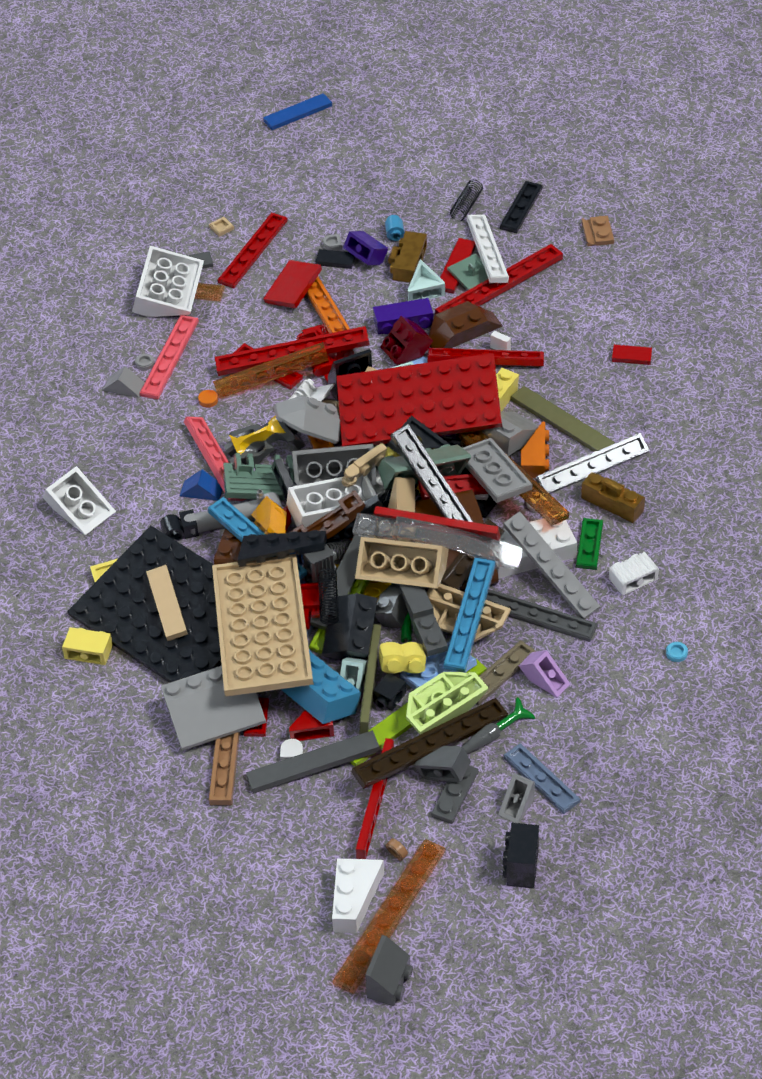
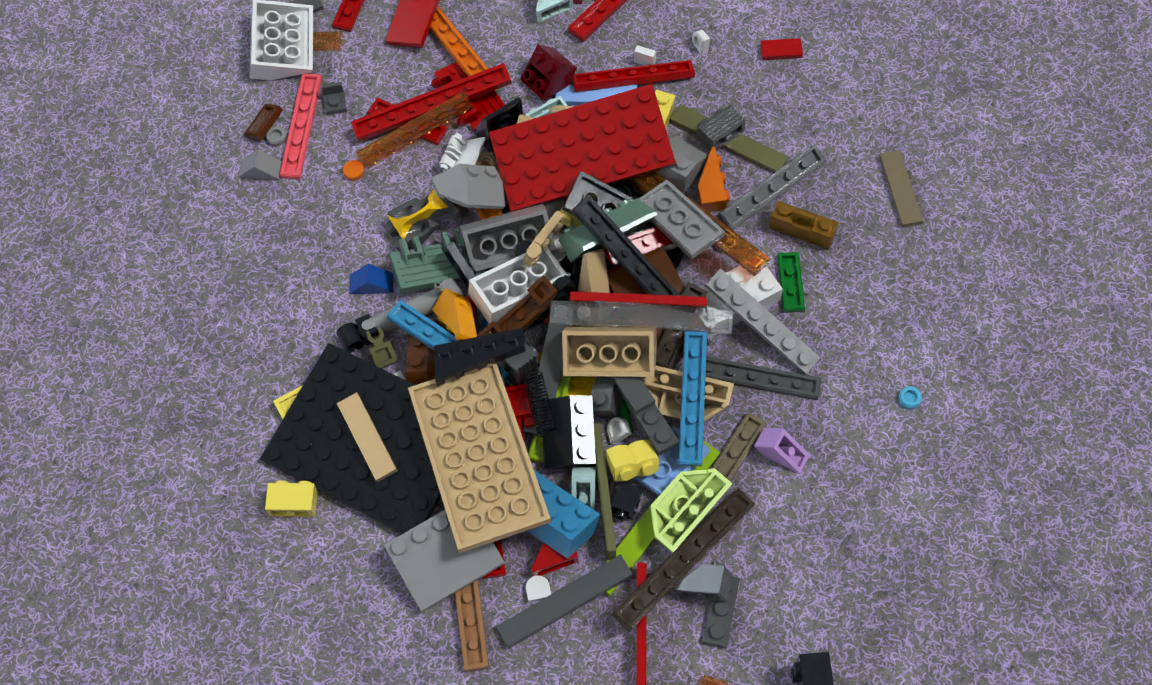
camera: 10 degrees left, 15 degrees up
white slope [43,466,116,535] -> none
coral tile [184,416,246,501] -> none
dark purple brick [373,298,433,335] -> none
reddish brown wedge [429,301,503,348] -> none
piece [462,697,535,754] -> none
light grey slope [498,773,535,823] -> none
sand blue tile [503,743,581,814] -> none
white brick [609,552,659,596] -> none
none -> reddish brown tile [244,104,283,141]
none -> dark grey bracket [321,82,347,115]
none -> olive plate [366,327,398,368]
none -> white tile [607,417,632,444]
none -> white tile [692,30,710,54]
none -> dark grey brick [697,105,746,150]
none -> dark tan tile [879,150,923,228]

